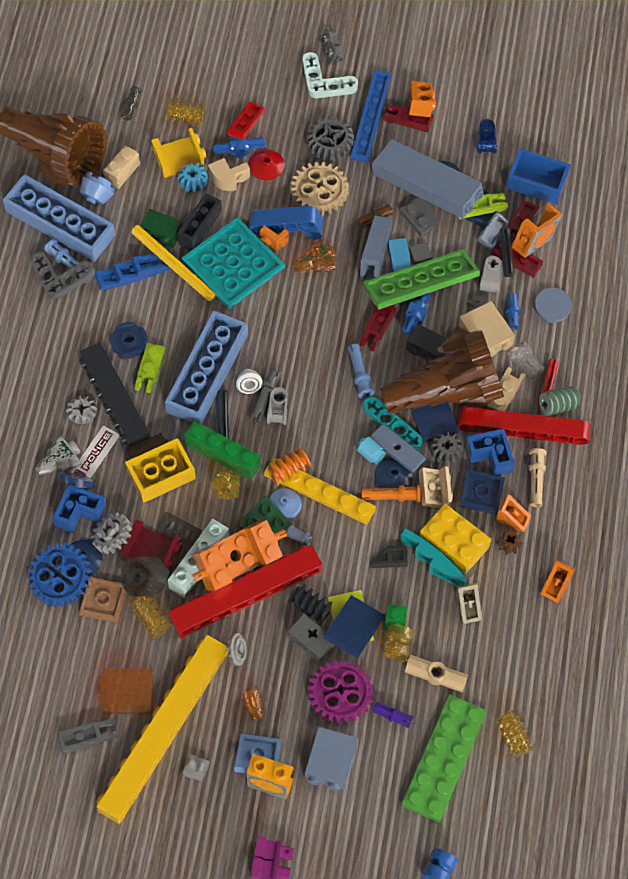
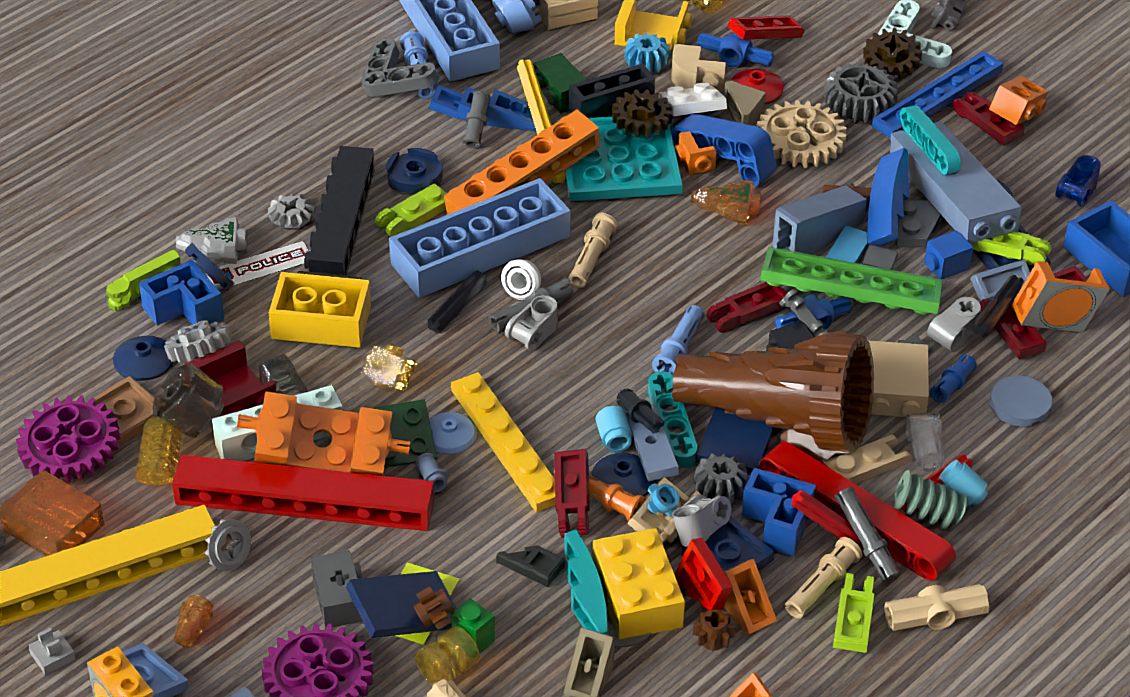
camera: 35 degrees right, 20 degrees down
blue gear [27,543,92,607] -> none
green brick [184,421,261,480] -> none
orange piece [268,448,311,486] -> none
black piece [288,584,333,624] -> none
none -> magenta gear [16,395,121,484]
none -> lime hinge [106,250,181,311]
none -> reddish brown gear [413,586,455,630]
none -> orange brick [444,109,600,215]
none -> dark grey pin [463,91,491,148]
none -> dark red hinge [554,448,590,538]
none -> tan pin [568,213,618,288]
none -> dark brown gear [612,90,672,138]
none -> black axle [616,388,664,433]
none -> dark azure plate [648,484,680,517]
none -> white plate [659,83,727,116]
none -> light grey piece [672,495,732,547]
none -> red wing [674,538,733,610]
none -> dark tan slope [725,81,766,126]
none -> dark grey piece [779,288,830,337]
none -> red axle [791,490,864,551]
none -> lime hinge [833,573,875,653]
none -> dark grey pin [834,487,901,582]
none -> dark brown gear [863,28,922,79]
none -> blue slope [867,148,910,247]
none -> tan piece [884,584,990,631]
none -> teal beam [900,105,961,175]
none -> blue brick [924,230,973,279]
none -> medium azure brick [939,460,988,506]

